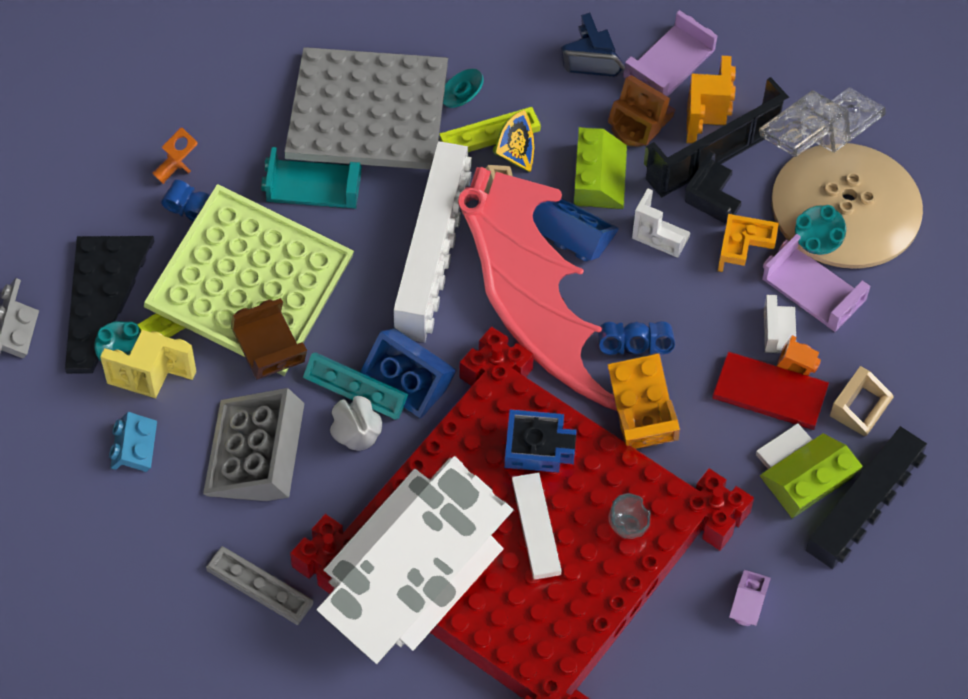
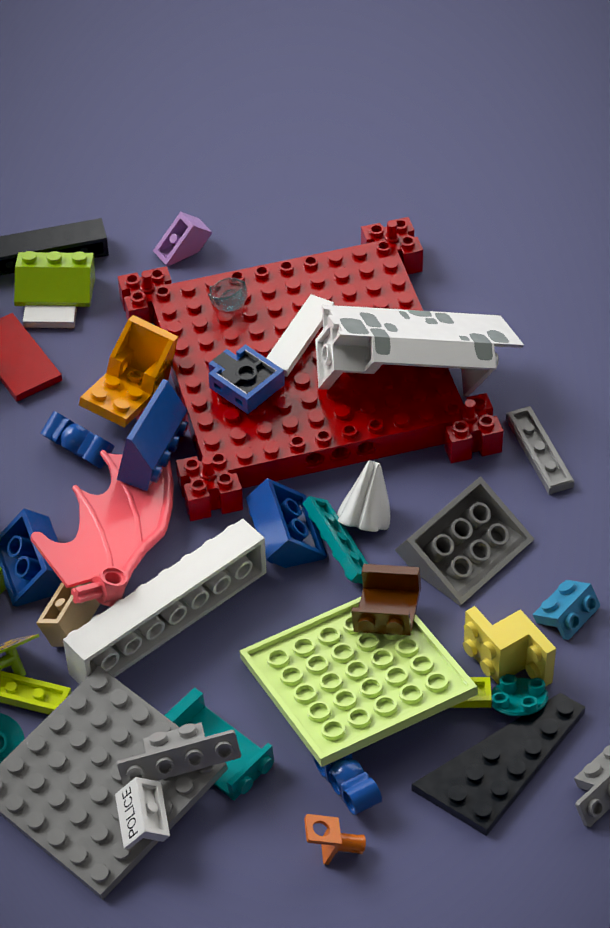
camera: 140 degrees left, 10 degrees down
none -> white panel [115,777,170,849]
none -> blue slope [117,379,189,491]
none -> light grey bracket [117,722,241,787]

